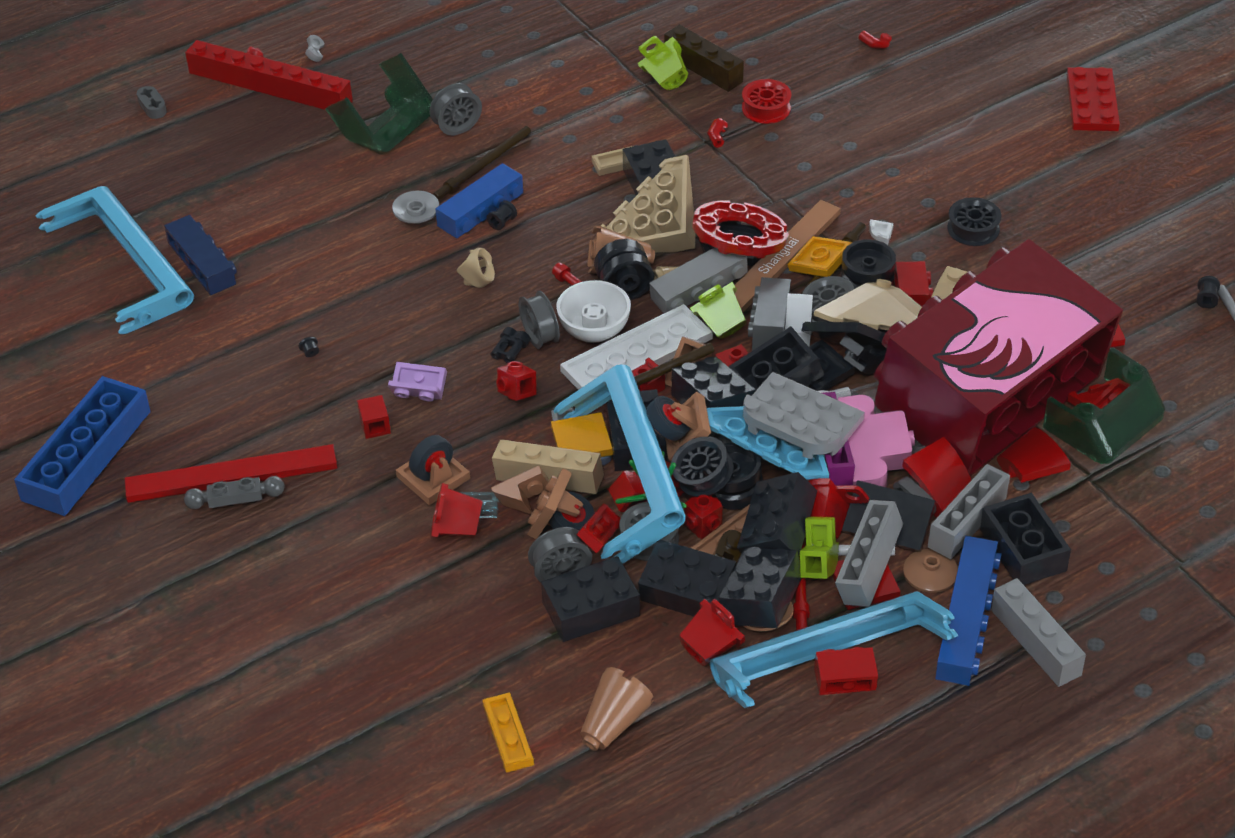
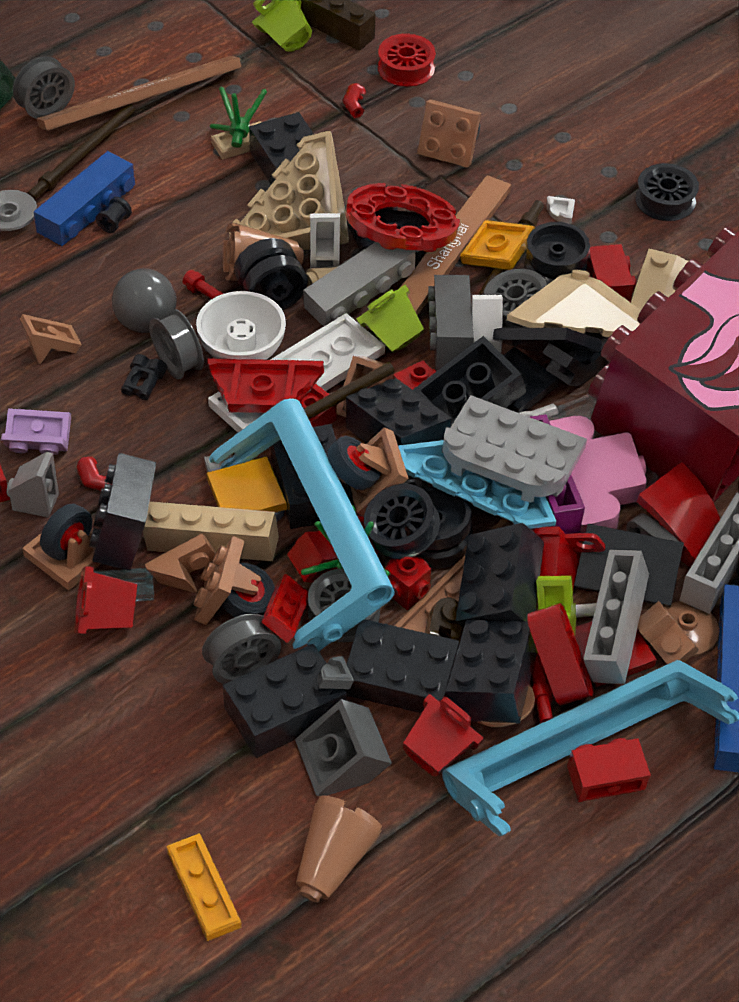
camera: 10 degrees left, 5 degrees up
tan piece [457,247,495,288] -> none
red brick [496,361,536,401] -> none
none -> light grey slope [7,452,59,518]
none -> nougat slope [20,314,82,364]
none -> nougat tile [36,56,241,131]
none -> red arm [77,456,110,491]
none -> black brick [89,453,156,571]
none -> dark grey piece [112,268,177,333]
none -> red wing [207,358,325,413]
none -> green plant [210,87,267,148]
none -> dark grey slope [295,699,392,797]
none -> white slope [310,213,340,268]
none -> dark grey tile [317,656,354,689]
none -> nougat plate [417,99,481,167]
none -> red beam [527,603,593,706]
none -> nougat slope [637,601,699,664]

